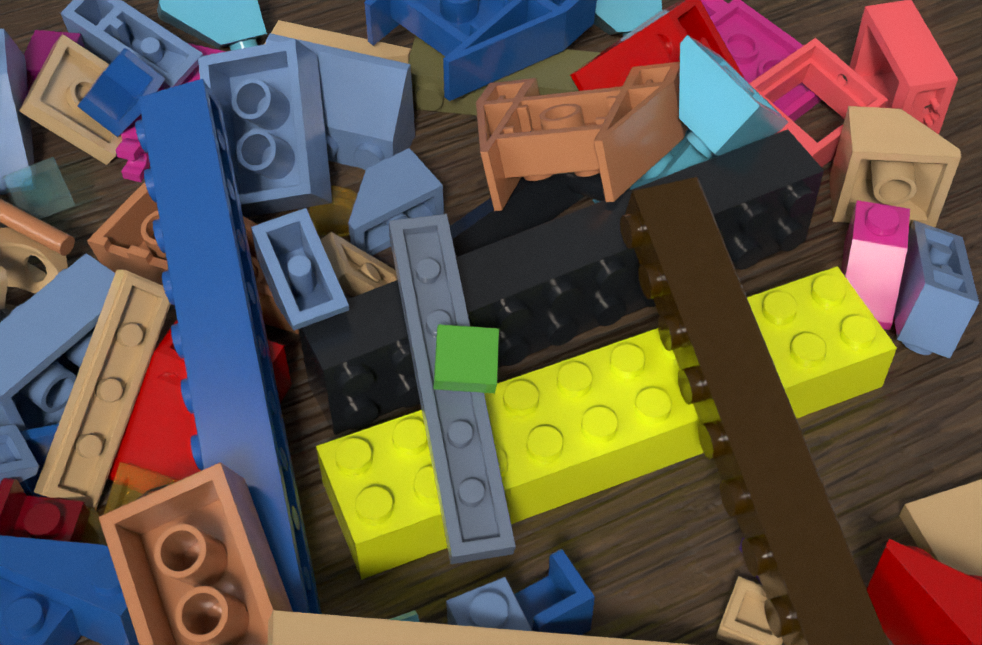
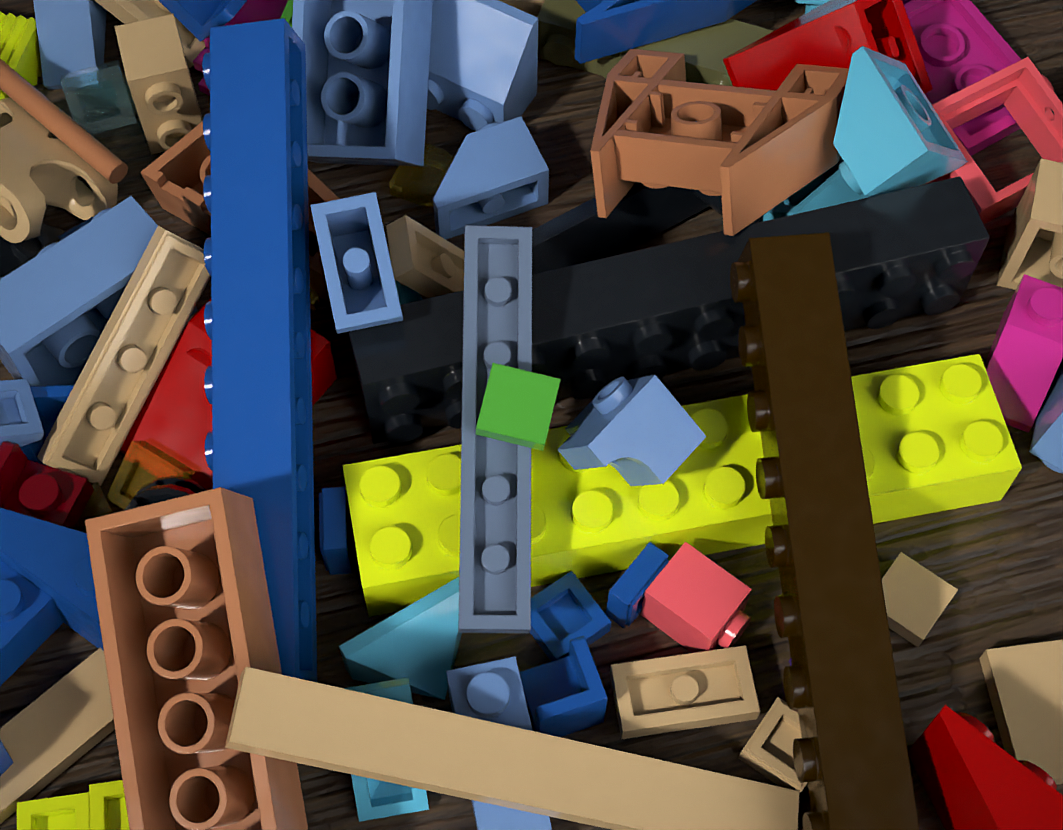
camera: 10 degrees right, 10 degrees up
none -> tan brick [114,14,203,155]
none -> blue tile [319,487,353,575]
none -> medium azure slope [339,577,462,700]
none -> blue tile [530,571,611,662]
none -> medium blue brick [557,375,707,486]
none -> blue tile [606,542,669,628]
none -> tan plate [609,645,760,739]
none -> coral brick [640,542,752,653]
none -> tan tile [882,552,958,647]

